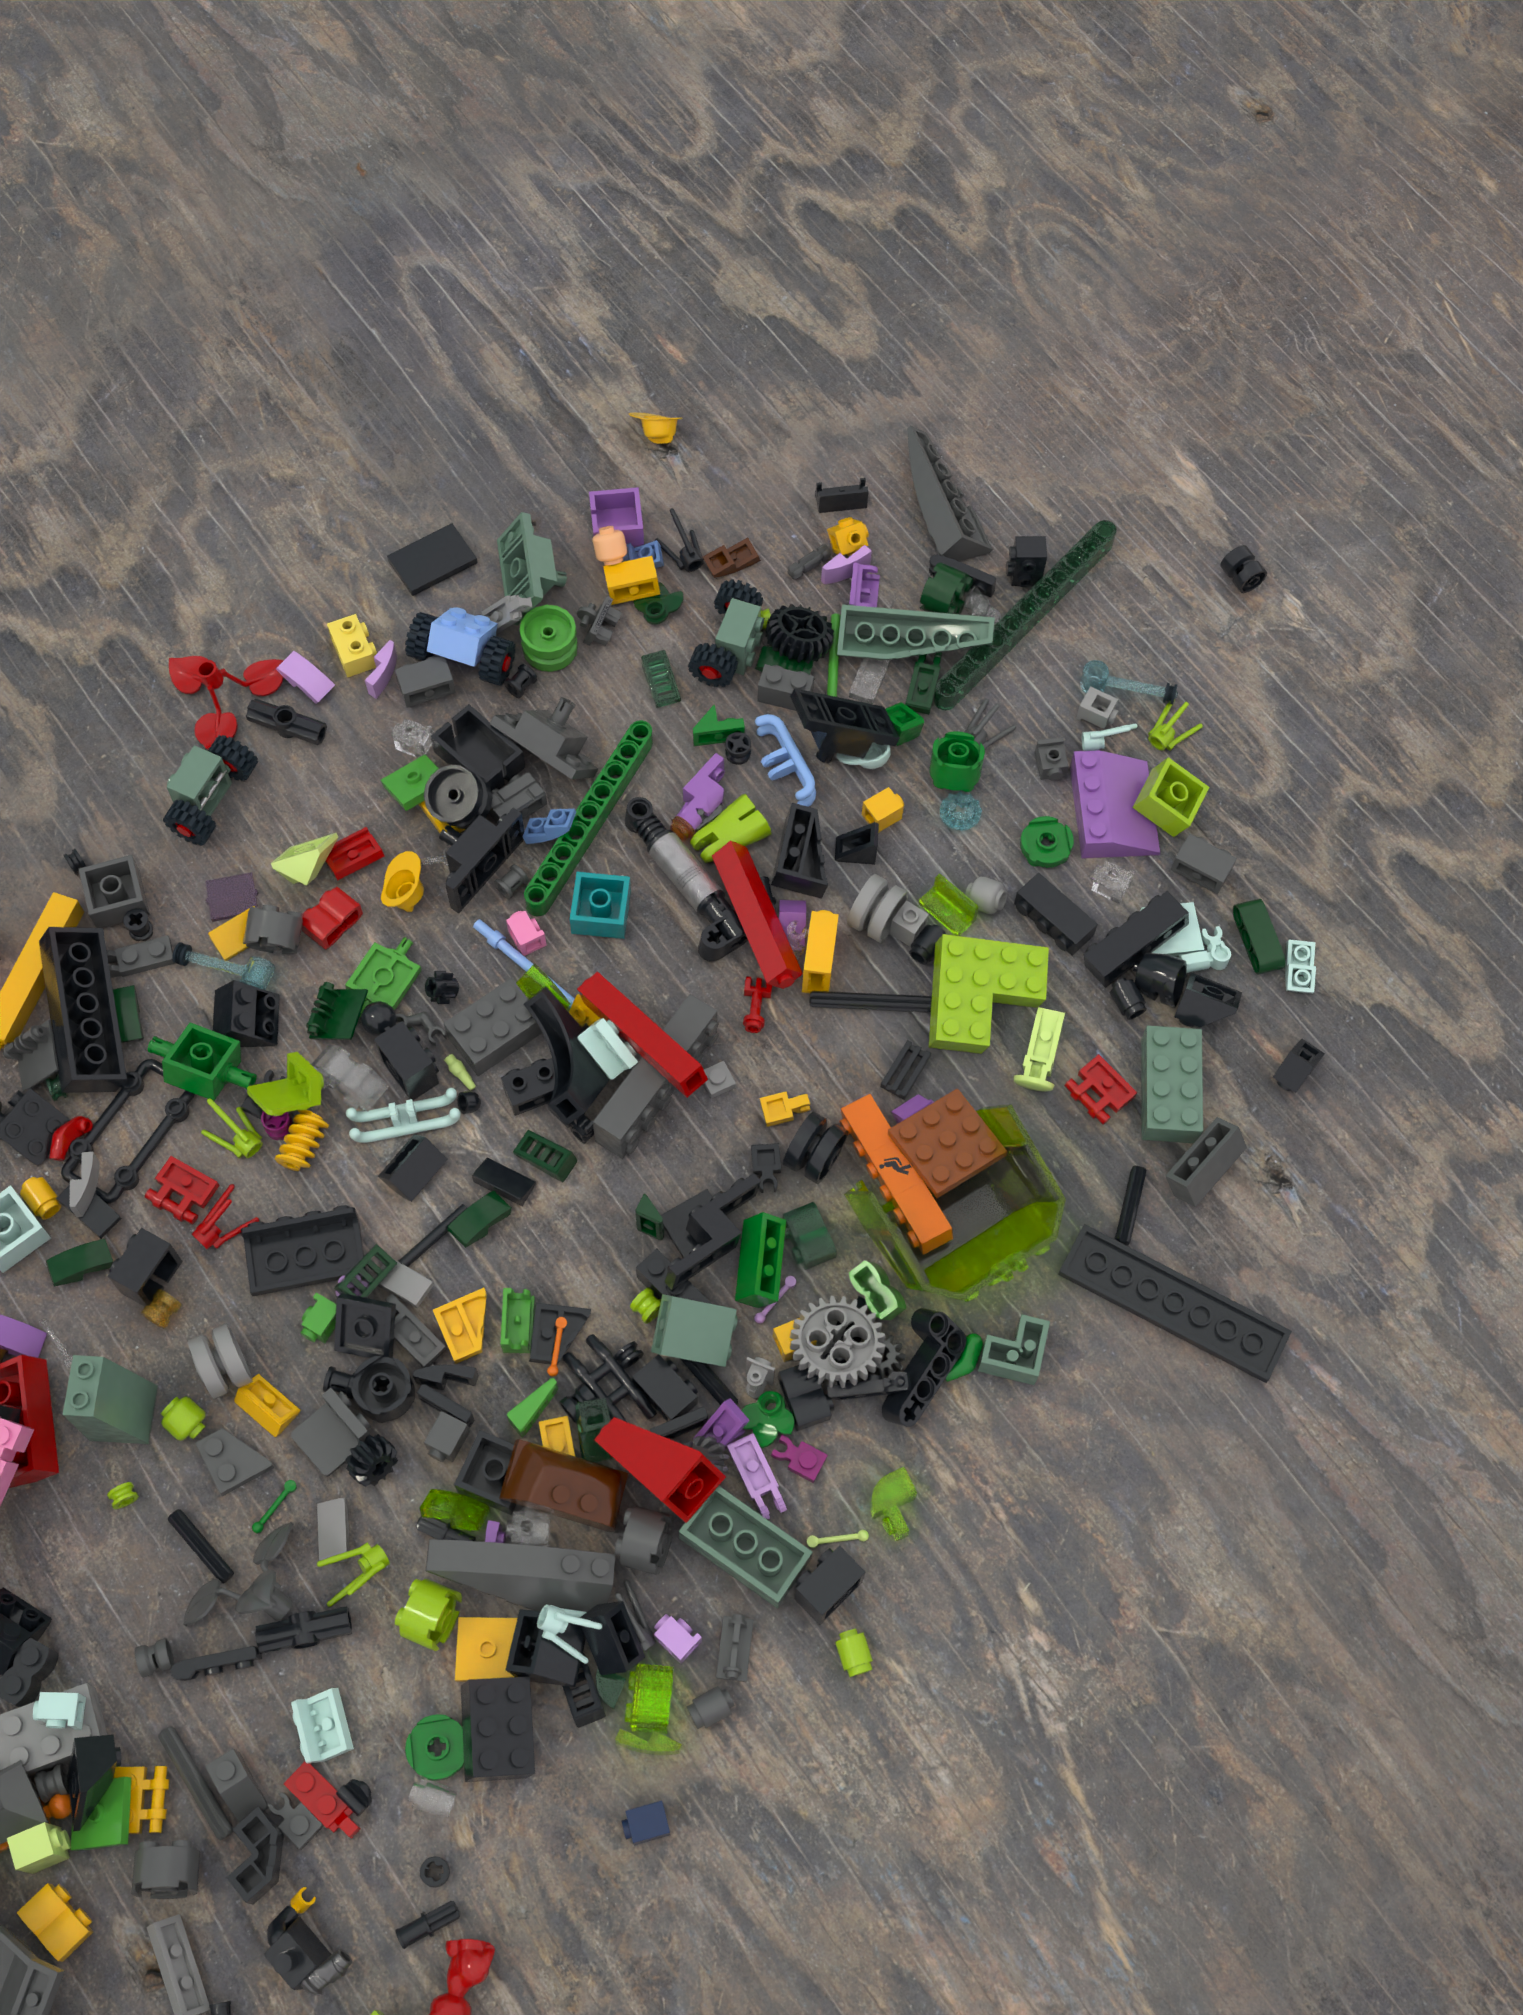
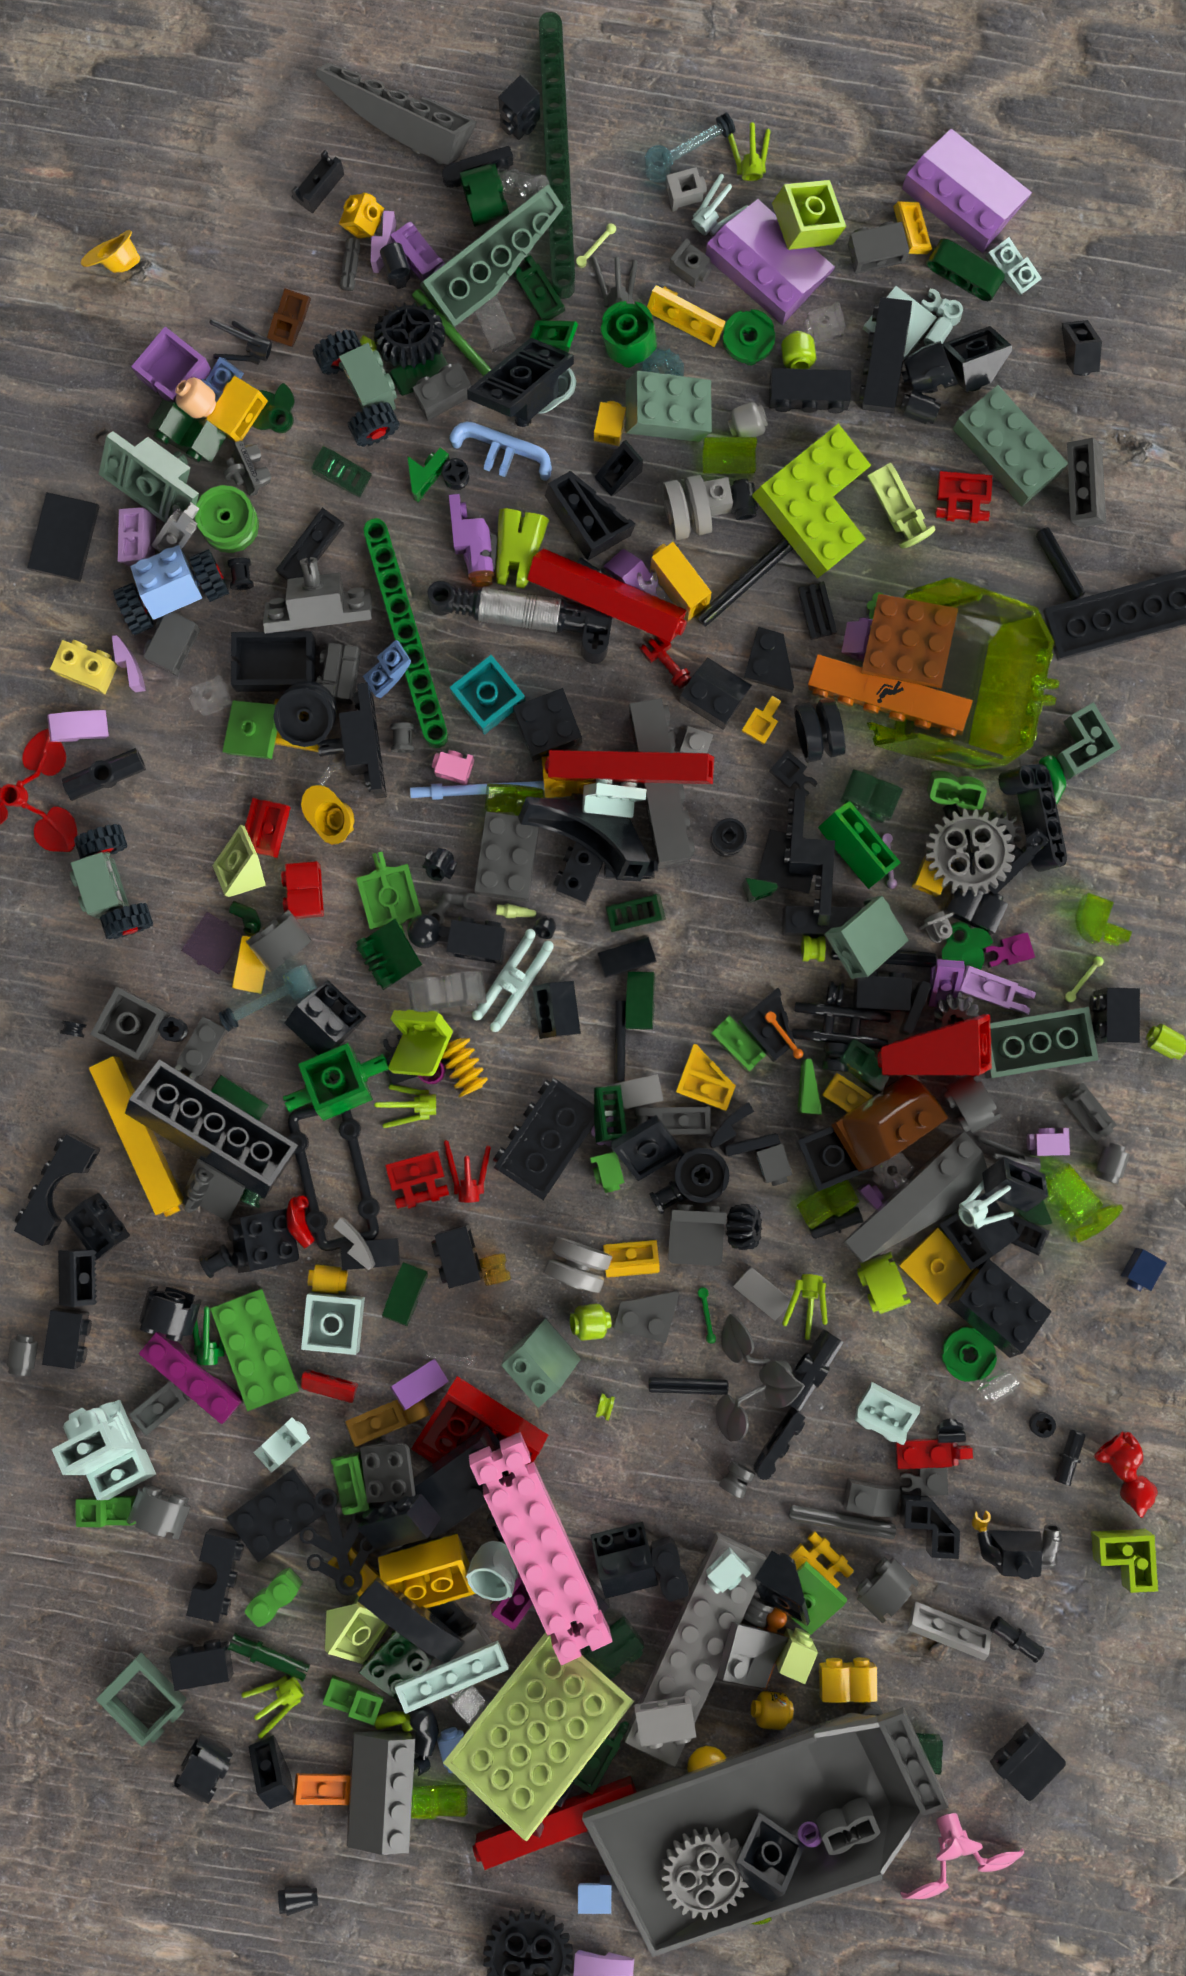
camera: 45 degrees left, 20 degrees up
none -> lavender hinge [118,508,156,567]
none -> dark green brick [147,400,227,463]
none -> dark green arm [229,901,261,936]
none -> black tile [275,507,345,580]
none -> black piece [380,243,410,289]
none -> black brick [513,688,582,762]
none -> yellowish green hinge [576,223,616,268]
none -> sand green brick [626,371,712,442]
none -> yellow hinge [647,285,726,347]
none -> black slope [679,657,752,730]
none -> black wheel [710,818,747,858]
none -> black wing [743,627,794,693]
none -> lime head [781,331,817,369]
none -> yellow plate [893,201,932,254]
none -> medium lavender slope [902,129,1032,253]

